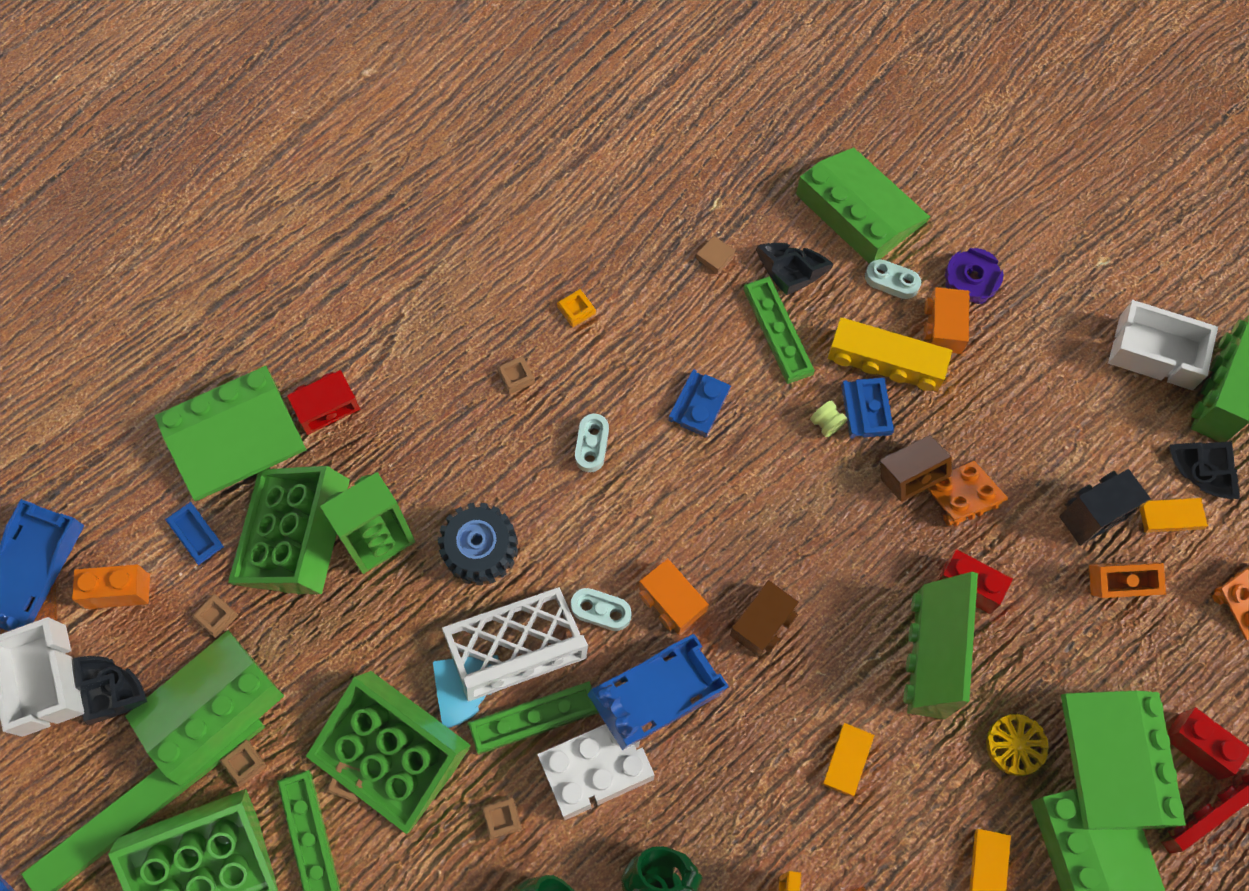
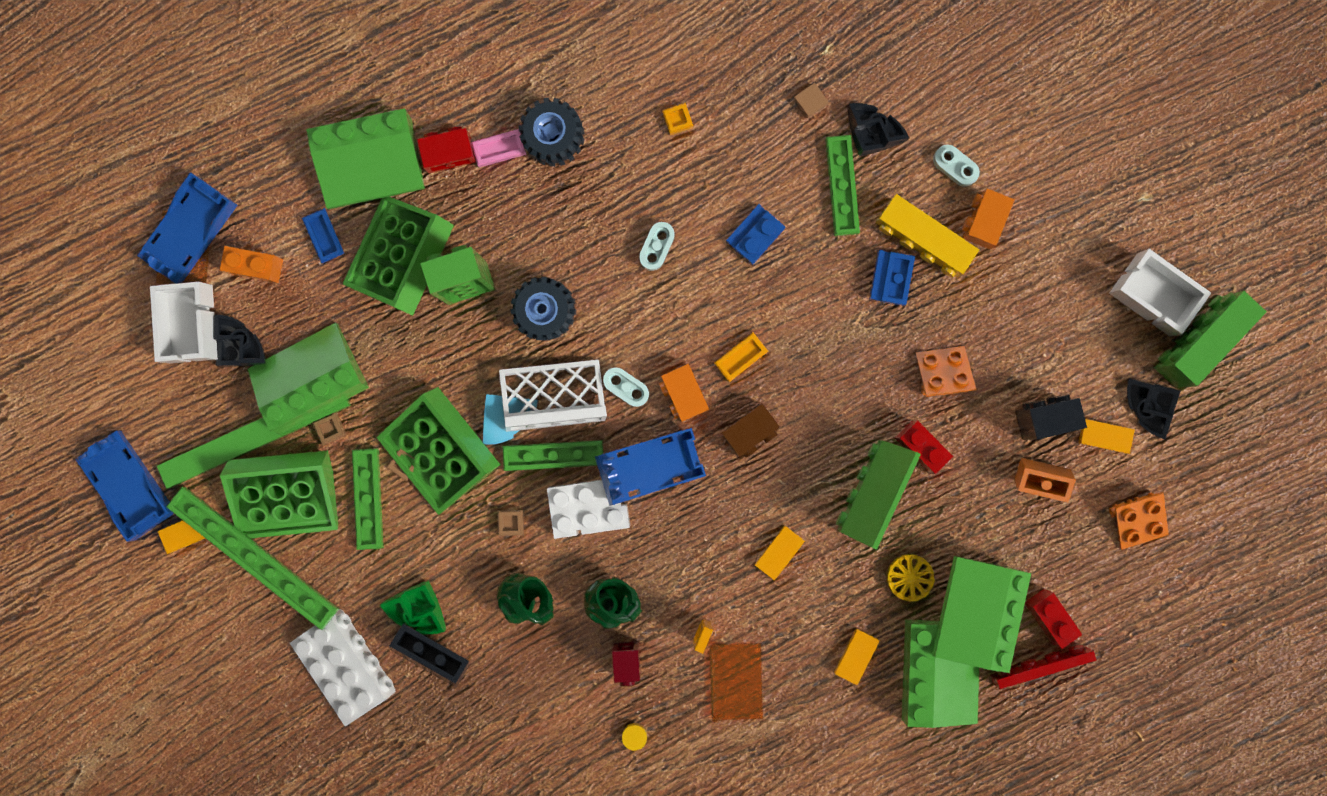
camera: 15 degrees right, 20 degrees up
medium nougat tile [192,594,238,638] -> none
medium nougat tile [497,356,535,395] -> none
bright green slope [796,147,930,264] -> none
yellowish green wheel [810,401,848,437] -> none
reddish brown brick [880,435,952,502] -> none
dark purple plate [945,248,1004,304] -> none
none -> bright pink tile [471,129,526,168]
none -> black wheel [519,98,585,167]
none -> light orange tile [714,332,768,382]

